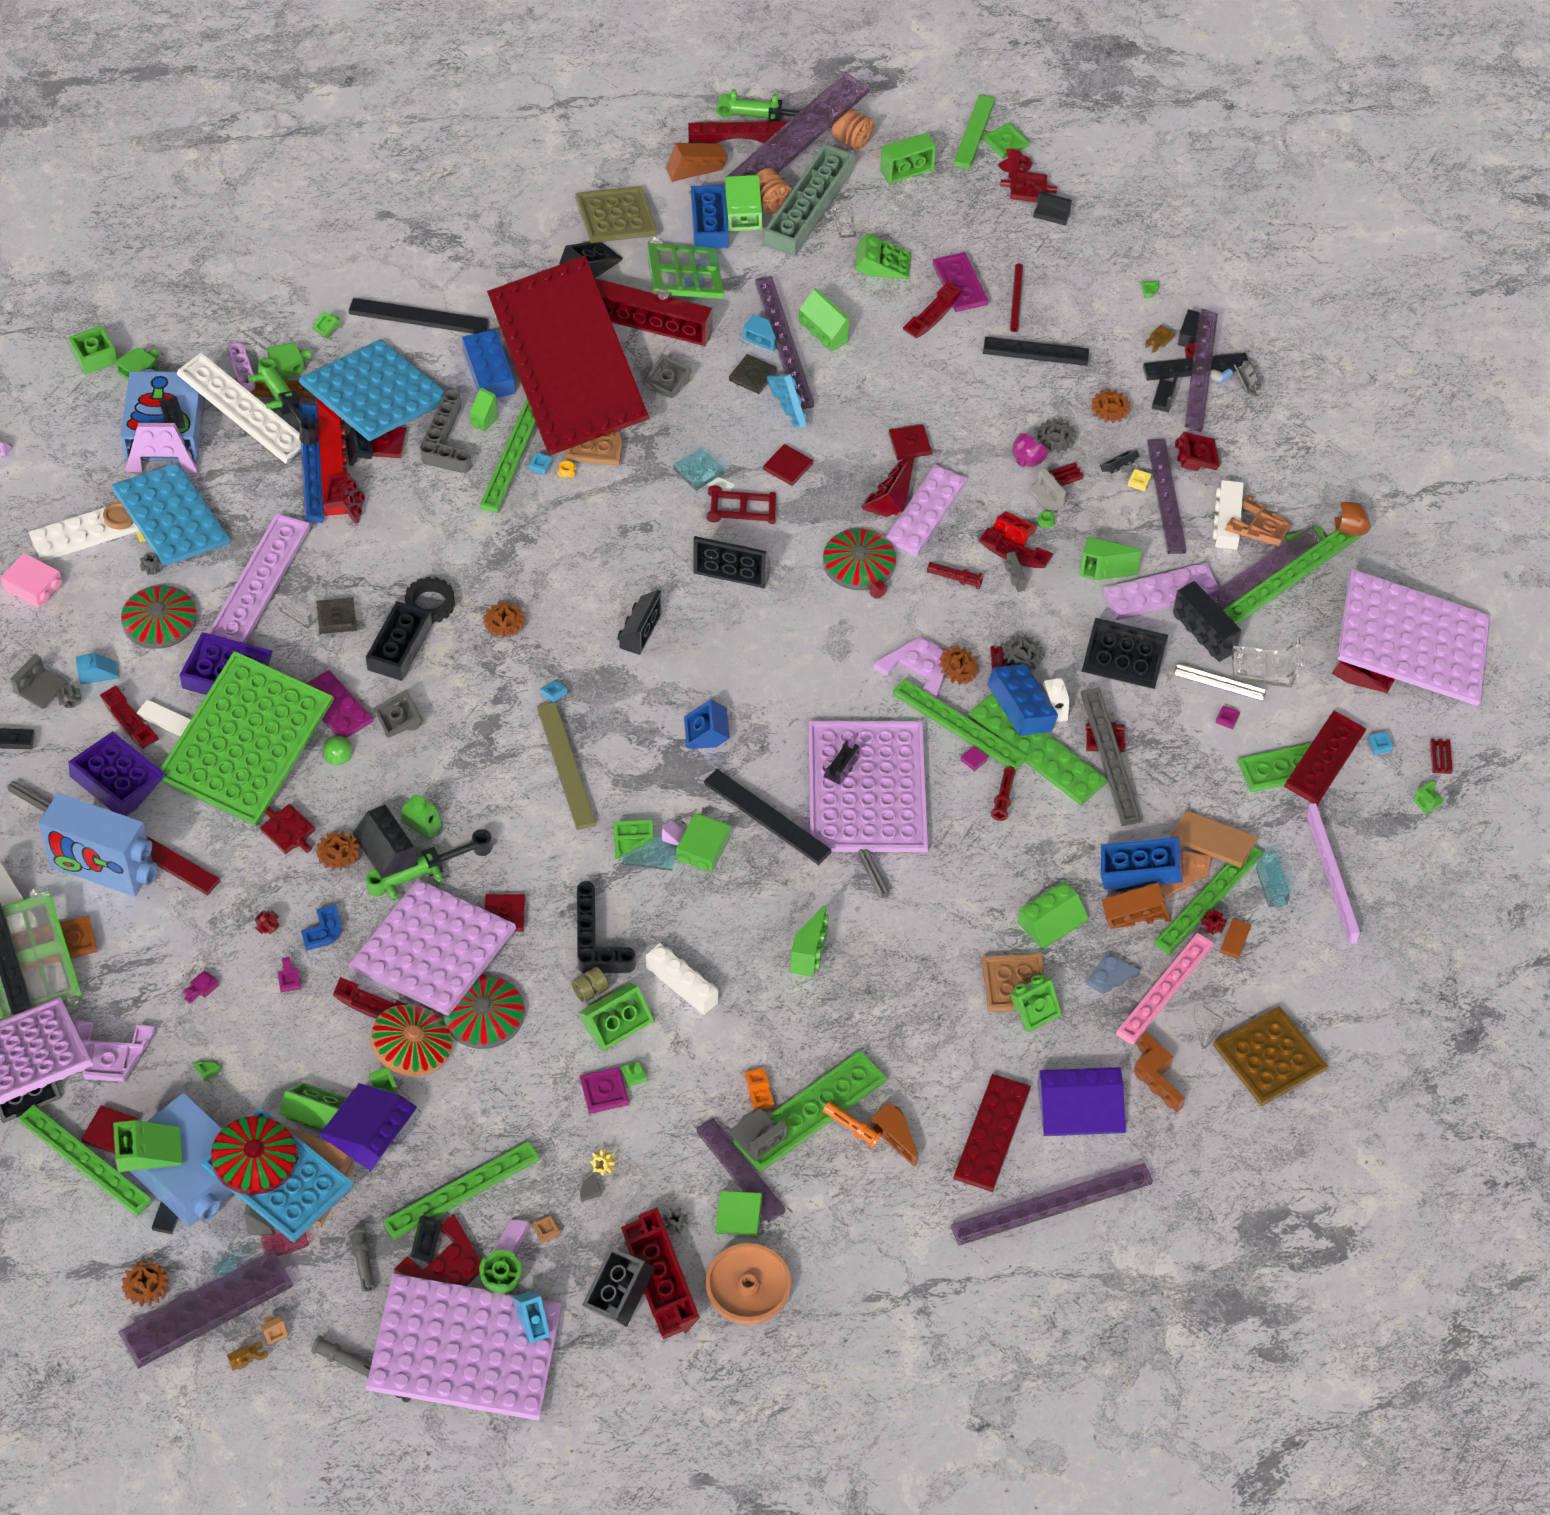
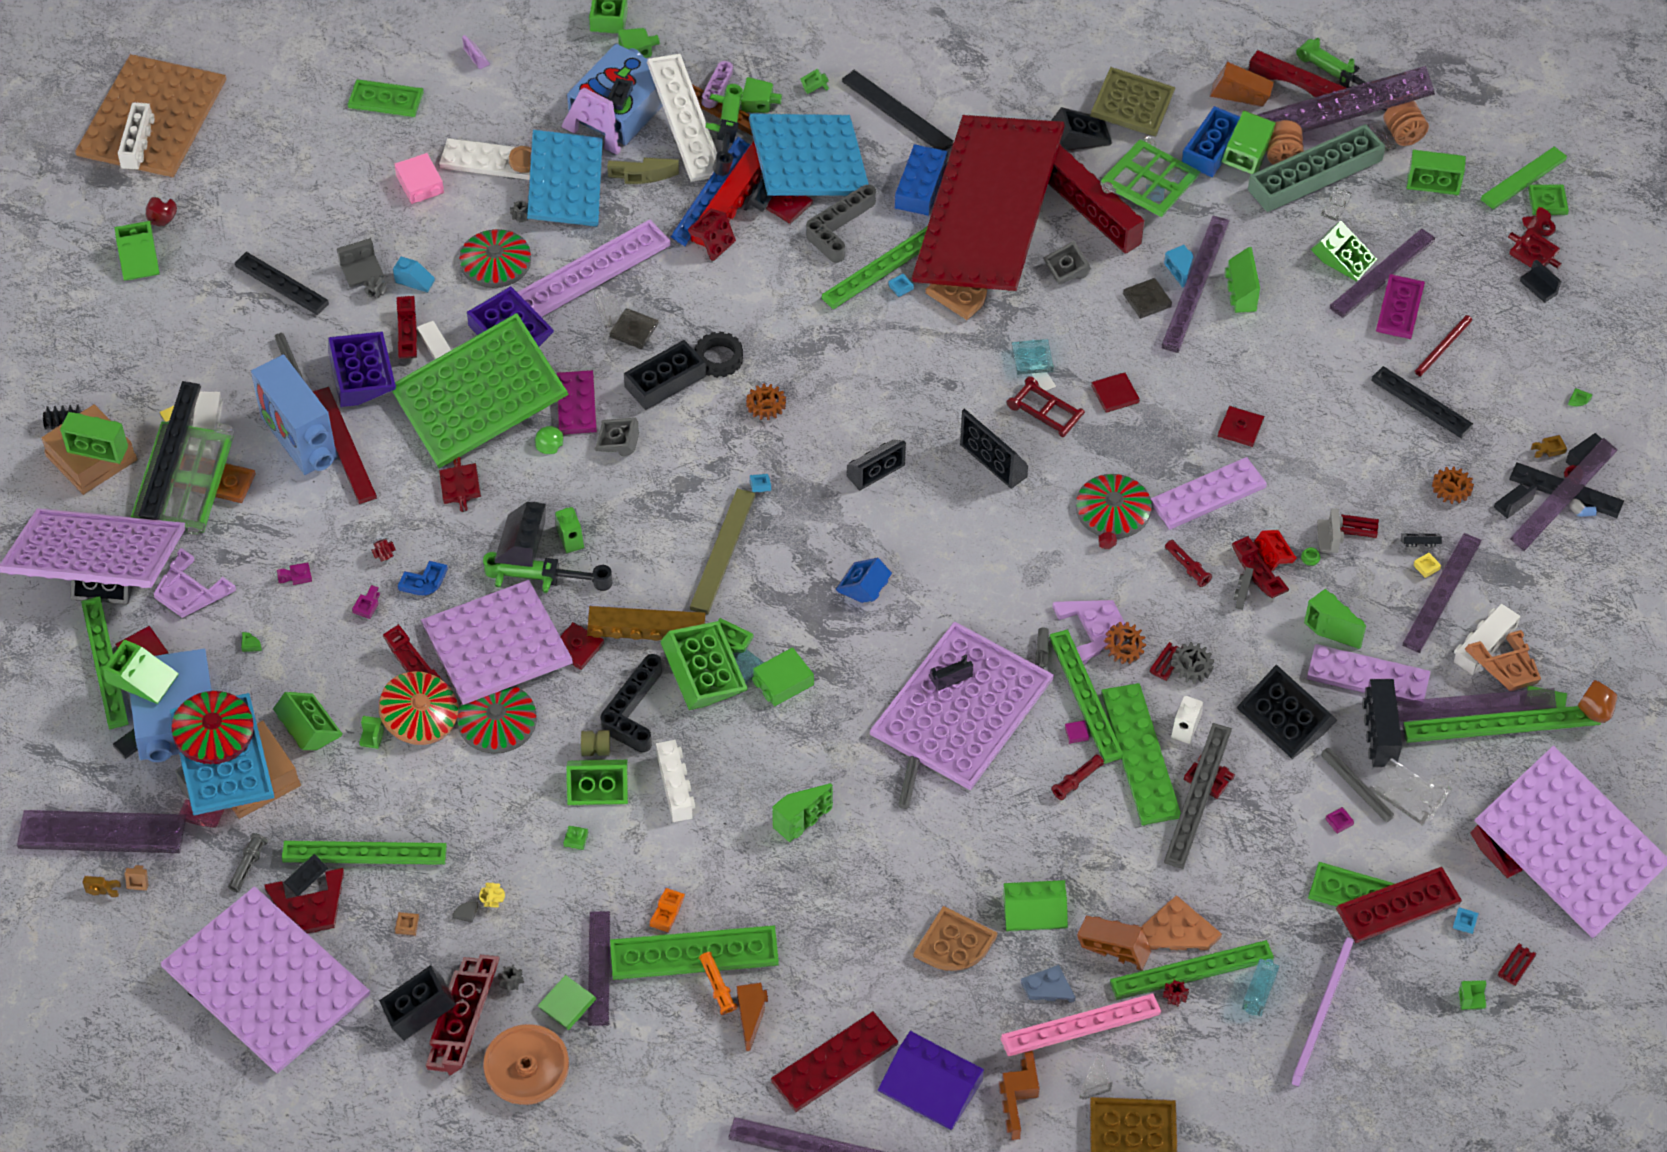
camera: 35 degrees right, 0 degrees up
dark orange gear [122,1260,169,1307] -> none
clear light blue plate [213,1257,239,1284] -> none
dark grey pin [311,1335,371,1378] -> none
dark orange gear [316,831,360,871] -> none
dark purple slope [319,1083,417,1172] -> none
bright green slope [470,387,498,432] -> none
bright green cylinder [479,1250,522,1294] -> none
lavender slope [491,1219,530,1256] -> none
dark azure slope [513,1291,550,1344] -> none
yellow plate [557,461,576,478] -> none
magenta tile [579,1067,629,1114] -> none
lavender slope [662,820,685,846] -> none
black tile [704,769,832,866] -> none
dark grey bracket [729,1109,787,1161] -> none
dark azure plate [767,374,807,428] -> none
dark red wedge [861,456,914,517] -> none
dark red slope [903,281,961,338] -> none
blue brick [987,664,1058,736] -> none
bright green plate [1010,975,1062,1032] -> none
magenta cylinder [1012,433,1049,467] -> none
dark grey gear [1037,418,1076,453] -> none
blue brick [1101,837,1183,890] -> none
medium nougat tile [1170,810,1258,868] -> none
dark red plate [1175,431,1220,471] -> none
dark orange tile [1220,919,1251,959] -> none
dark grey hinge [1234,360,1261,396] -> none
none -> pearl gold brick [587,606,706,641]
none -> olive slope [607,157,679,184]
none -> bright green slope [660,621,748,710]
none -> dark grey piece [1035,627,1049,669]
none -> clear purple tile [1329,228,1436,318]

